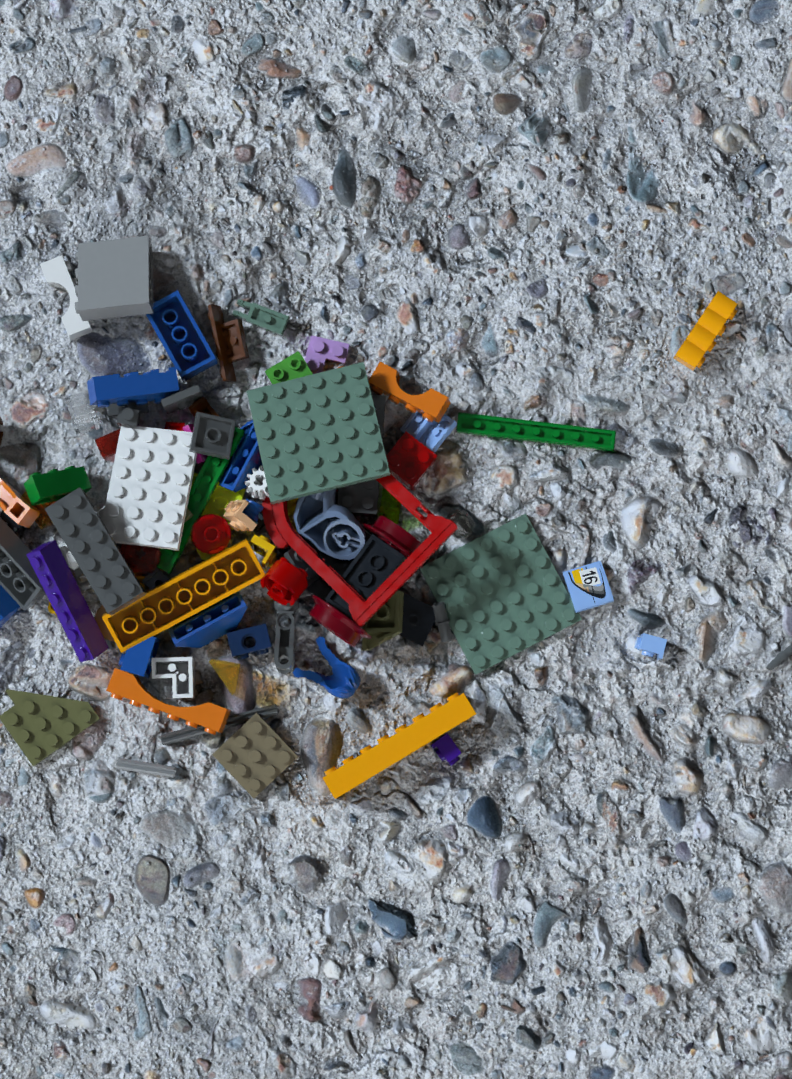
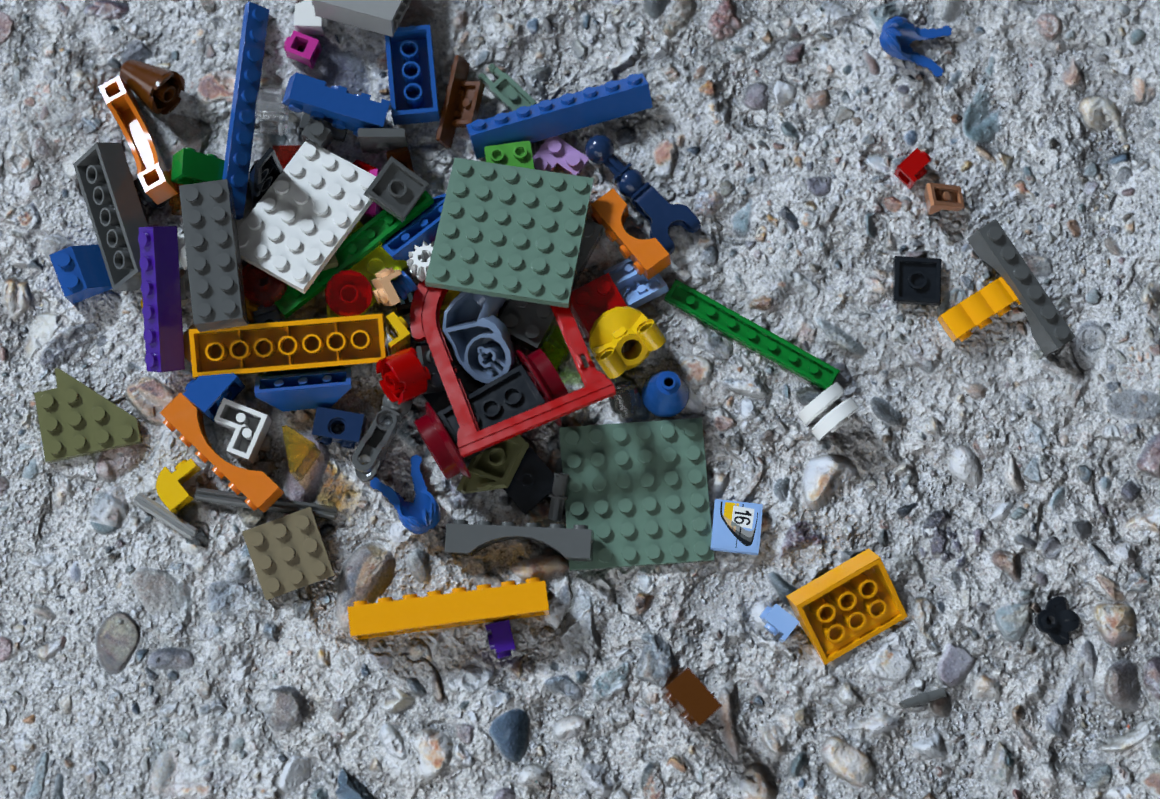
camera: 25 degrees right, 5 degrees down
none -> yellow brick [156,458,201,514]
none -> blue plate [222,1,269,220]
none -> black wedge [249,147,284,208]
none -> dark pink brick [284,30,322,69]
none -> dark grey arch [445,520,594,562]
none -> blue brick [466,73,653,159]
none -> dark blue piece [585,135,701,255]
none -> yellow piece [589,306,666,379]
none -> blue cone [641,371,689,418]
none -> reddish brown brick [662,667,722,728]
none -> light orange slope [786,548,908,665]
none -> white wheel [797,382,859,441]
none -> blue hair [879,16,952,77]
none -> black plate [892,256,941,306]
none -> red brick [894,148,931,189]
none -> nougat slope [924,183,965,215]
none -> dark grey arch [967,219,1075,356]

